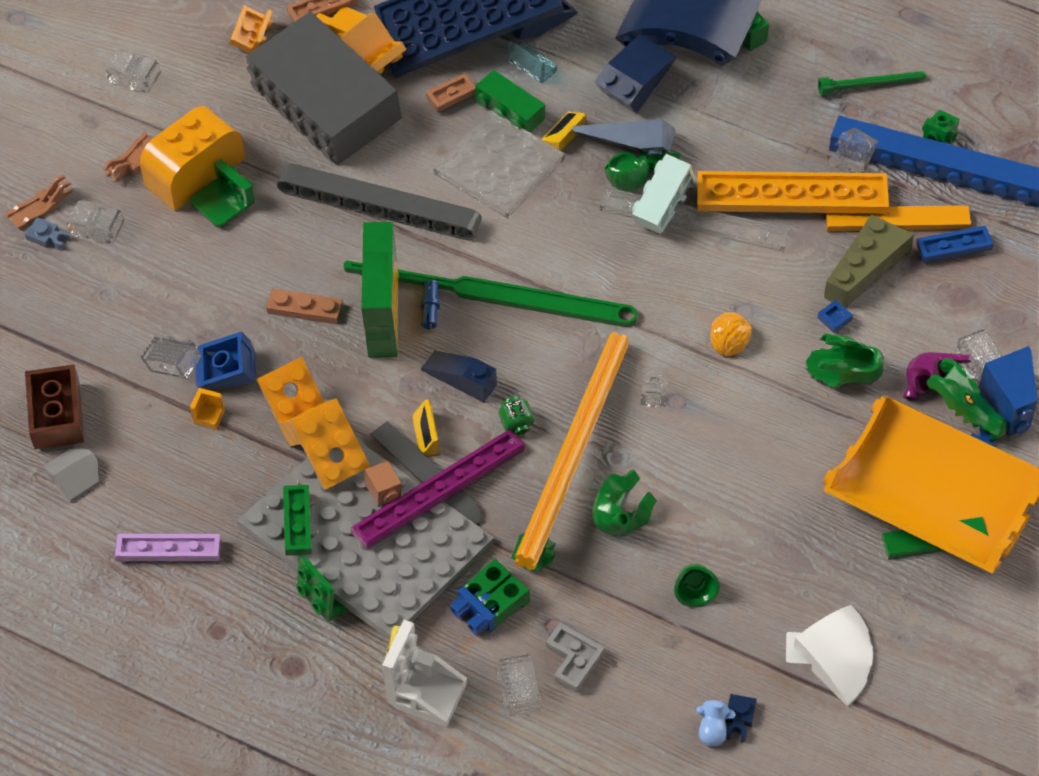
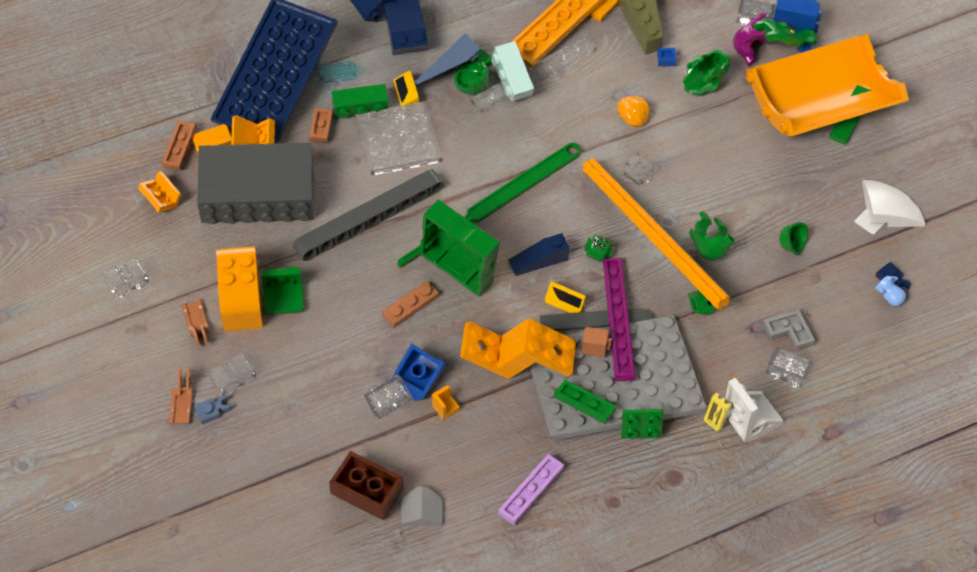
camera: 55 degrees left, 0 degrees up
green hips [450,558,530,636] -> none

